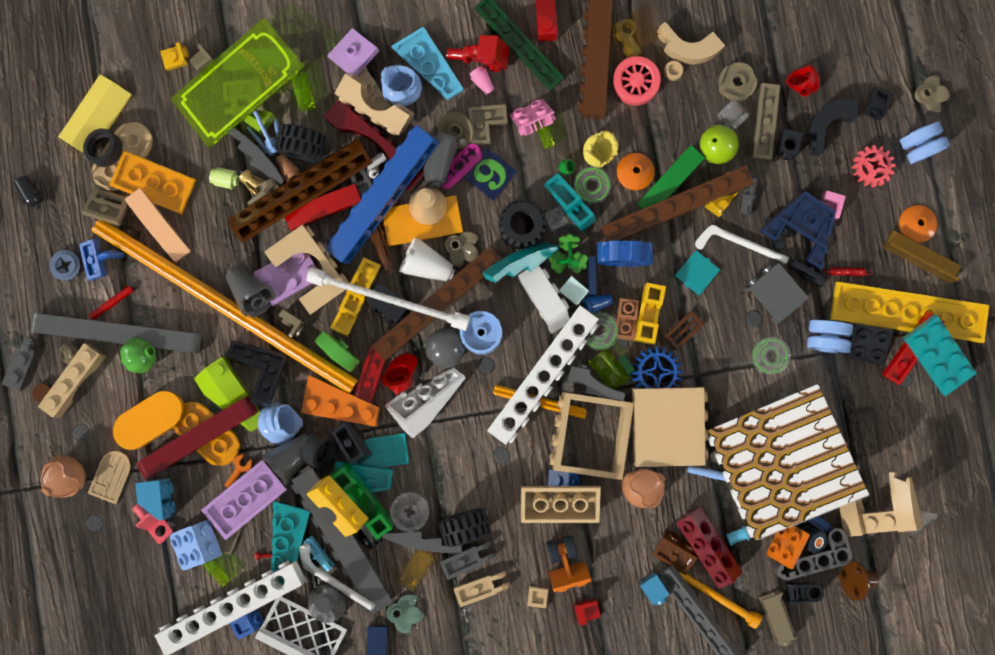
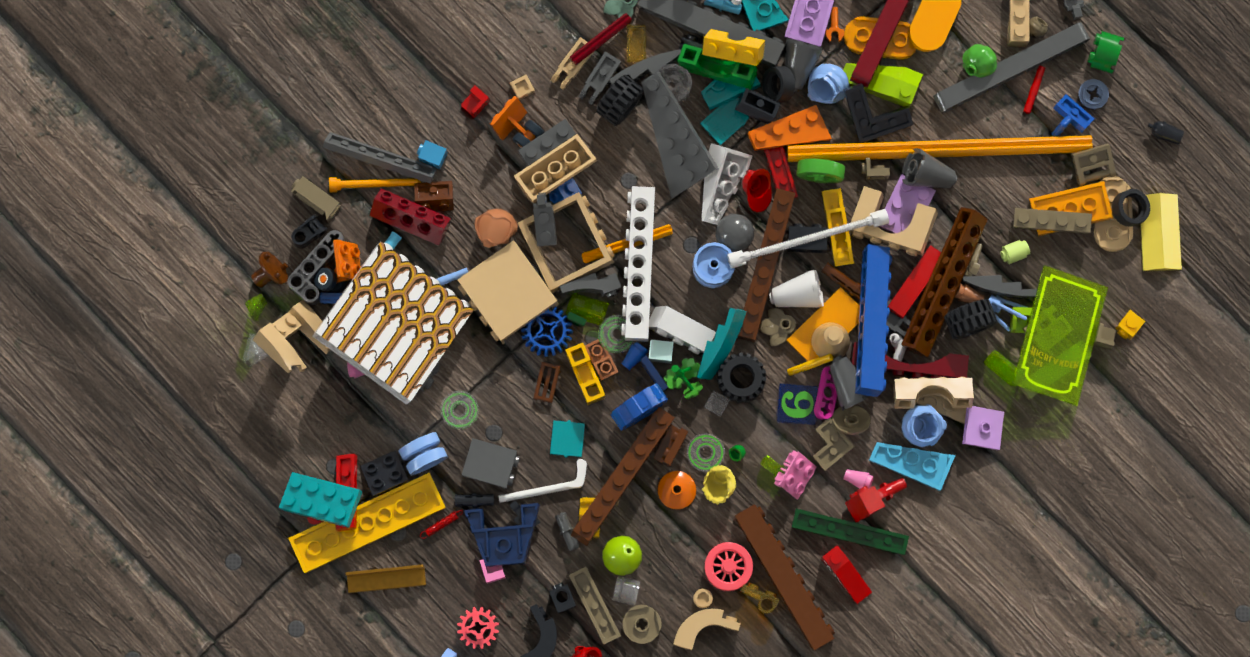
camera: 145 degrees right, 5 degrees down
light nougat slope [124,188,191,263] -> none
pearl gold piece [239,169,266,195] -> none
teal slope [543,173,596,232] -> none
green slope [637,145,705,209] -> none
orange dish [899,205,937,243] -> none
none -> clear neon green slope [245,294,267,321]
none -> dark grey arch [518,119,576,167]
none -> dark grey hinge [533,192,557,246]
none -> dark red axle [570,13,632,65]
none -> dark grey wing [641,71,719,199]
none -> reddish brown bracket [654,425,688,468]
none -> yellow piece [787,354,833,376]
none -> dark tan plate [1013,208,1092,234]
none -> green brick [1087,31,1124,74]

